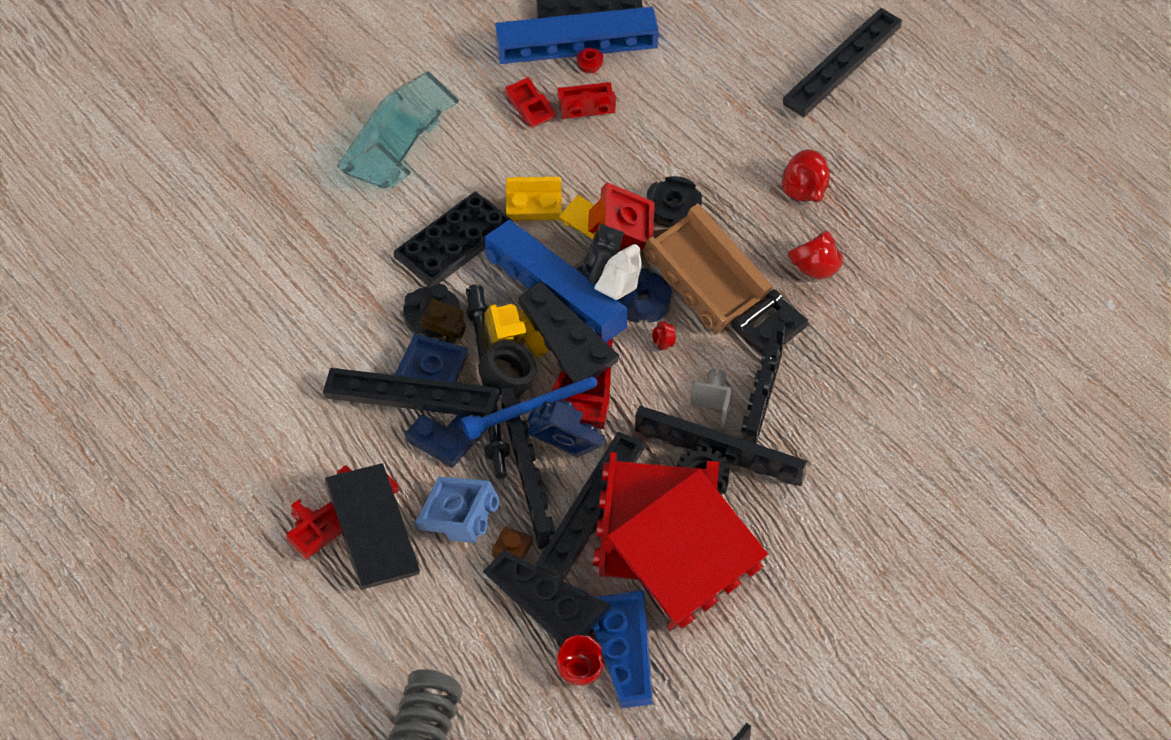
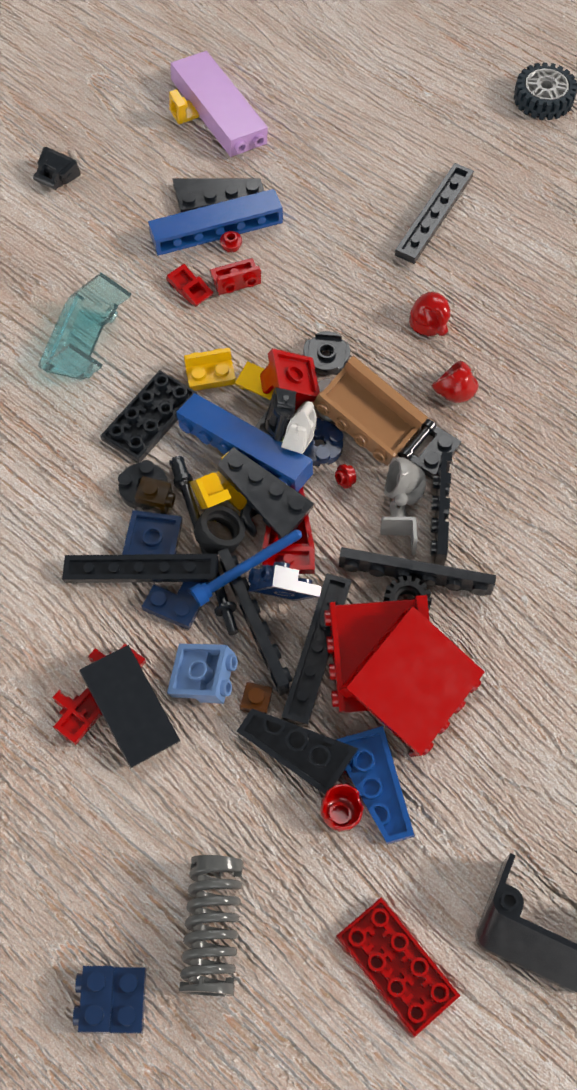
camera: 10 degrees left, 10 degrees up
none -> black hair [240,503,259,538]
none -> light grey piece [384,457,426,506]

